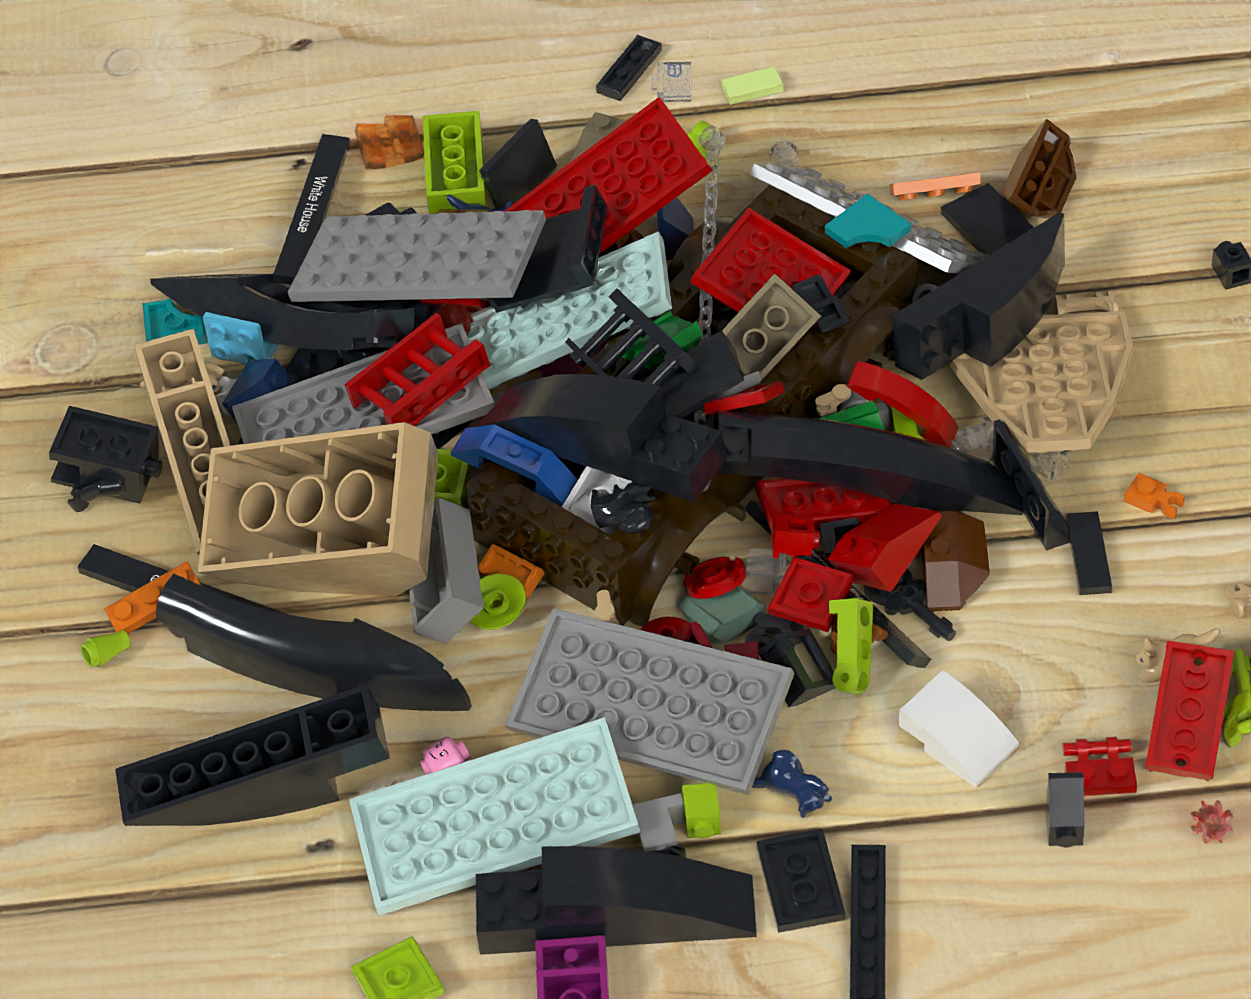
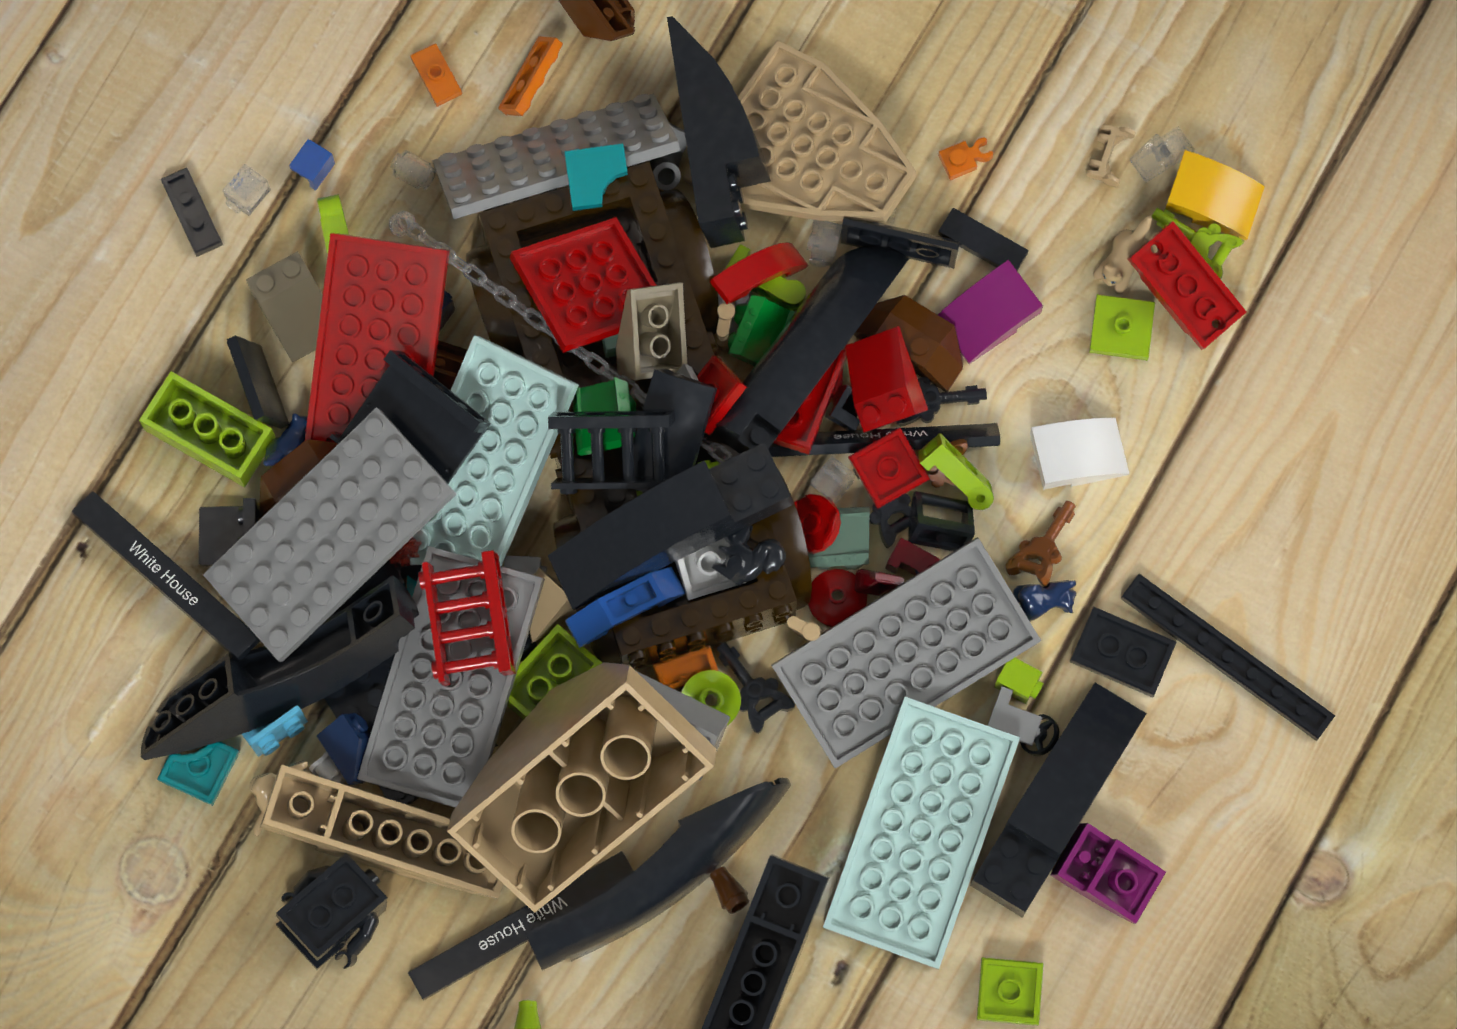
camera: 60 degrees left, 25 degrees up
orange plate [104,561,202,634] -> none
clear orange slope [355,115,424,170] -> none
bright pink head [420,737,472,774] -> none
yellowish green tile [721,66,783,105] -> none
red brick [770,514,820,559] -> none
black slope [792,274,850,335] -> none
black tile [941,183,1034,256] -> none
black slope [1045,772,1085,848] -> none
tan piece [1055,291,1118,315] -> none
red plate [1062,737,1137,796] -> none
clear red gear [1190,800,1233,844] -> none
none -> blue panel [289,139,335,191]
none -> orange plate [410,43,462,107]
none -> black piece [717,642,795,734]
none -> magenta slope [938,260,1043,364]
none -> dark orange piece [1005,500,1076,586]
none -> lime plate [1089,294,1155,361]

